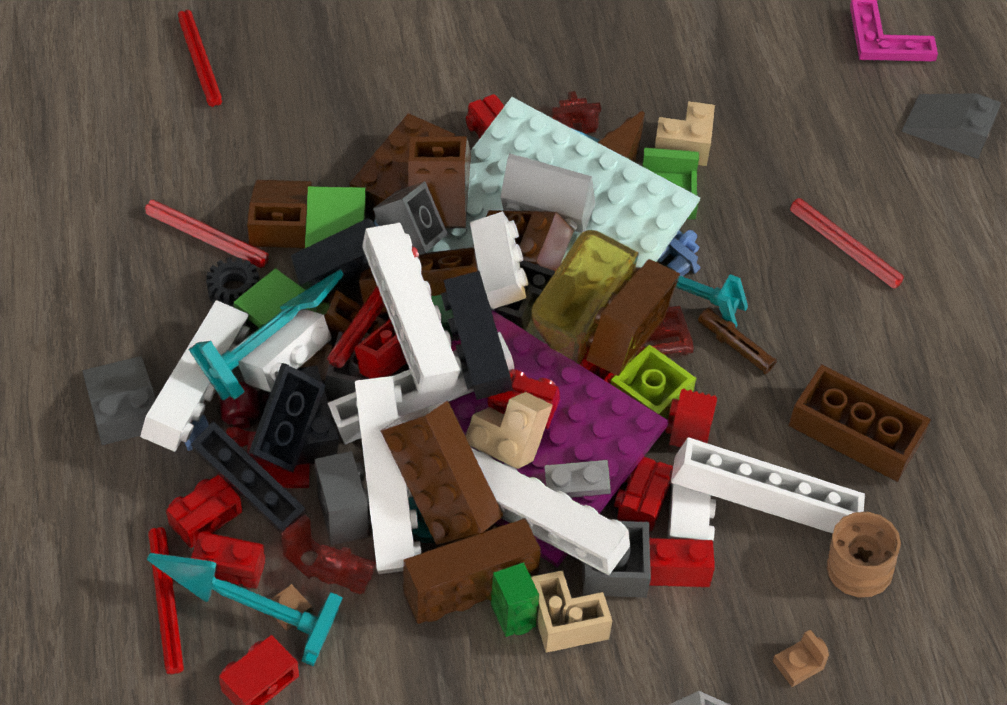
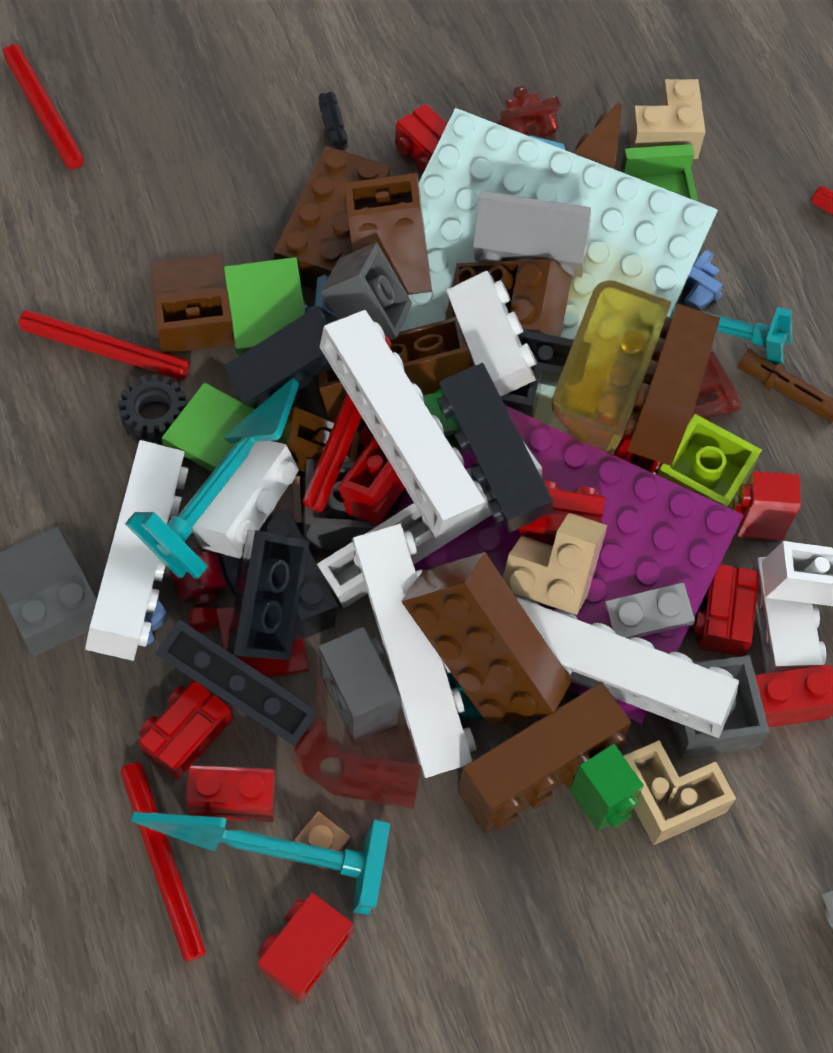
camera: 10 degrees left, 10 degrees up
none -> black axle [318,91,348,150]

